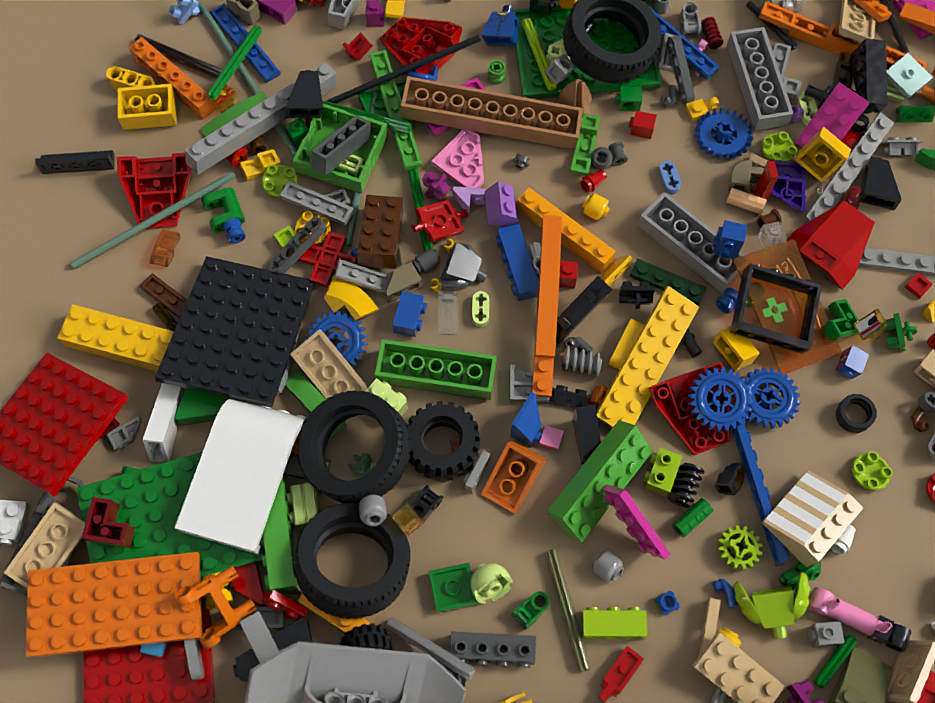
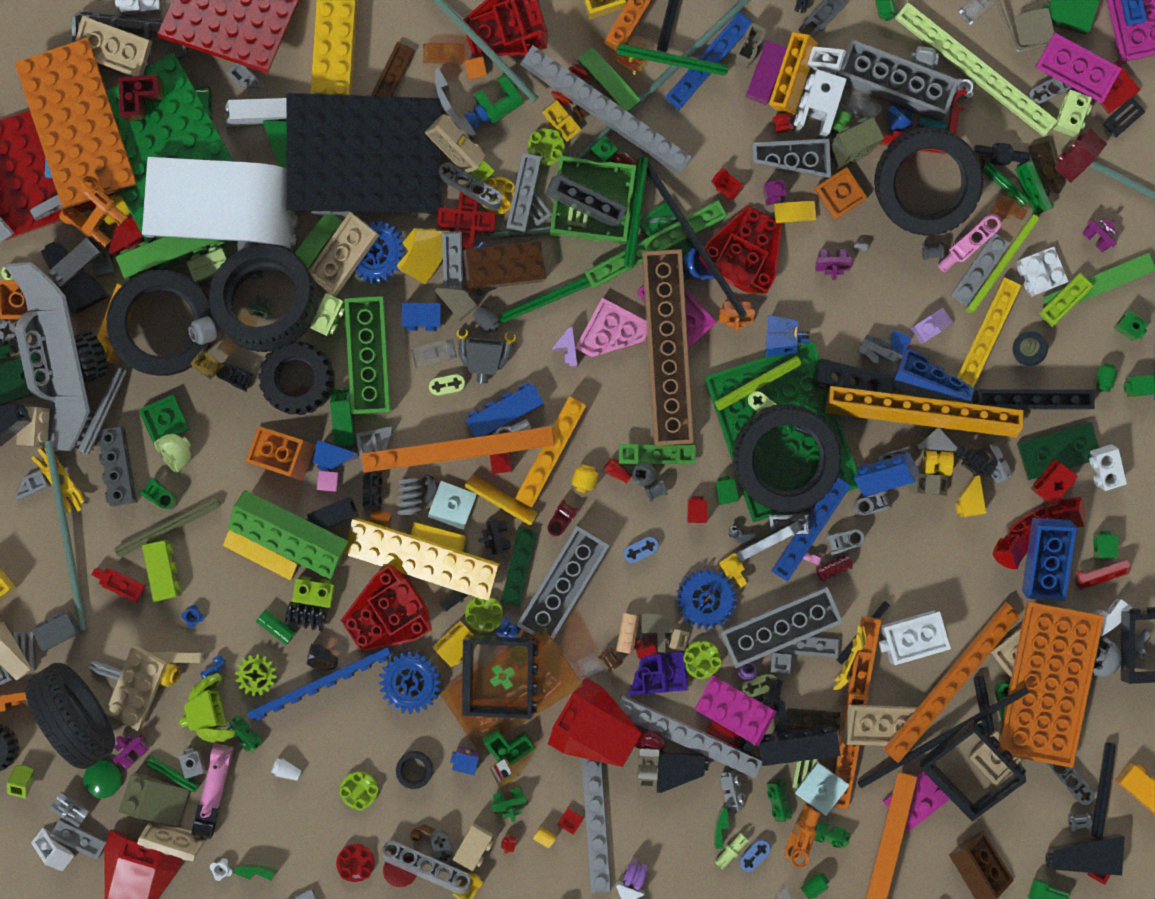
camera: 80 degrees right, 20 degrees up
dark brown axle [152,303,178,331] -> none
red plate [262,590,309,620] -> none
black slope [285,70,323,118] -> none
red plate [411,200,468,243] -> none
magenta hips [422,172,451,202] -> none
light grey plate [463,450,491,493] -> none
medium lavender slope [485,181,518,228] -> none
bright green wheel [488,60,505,84] -> none
dark grey plate [513,154,530,169] -> none
light grey brick [545,54,576,85] -> none
black hinge [556,276,613,344] -> none
medium nougat hat [558,79,592,117] -> none
light grey head [593,551,624,582] -> none
dark pink plate [601,484,670,560] -> none
blue gear [687,367,754,432] -> none
blue brick [712,220,748,259] -> none
tan slope [761,470,863,567] -> none
yellow brick [795,127,851,183] -> none
none -> yellow slope [223,529,299,581]
none -> green slope [330,388,355,447]
none -> tan slope [425,114,485,173]
none -> light aqua plate [428,481,477,530]
none -> light grey slope [435,67,476,139]
none -> orange tile [464,56,487,80]
none -> lime dish [465,596,503,633]
none -> dark red piece [547,499,579,537]
none -> dark tan brick [637,747,659,788]
none -> orange hips [718,301,755,332]
none -> yellow piece [833,624,866,690]

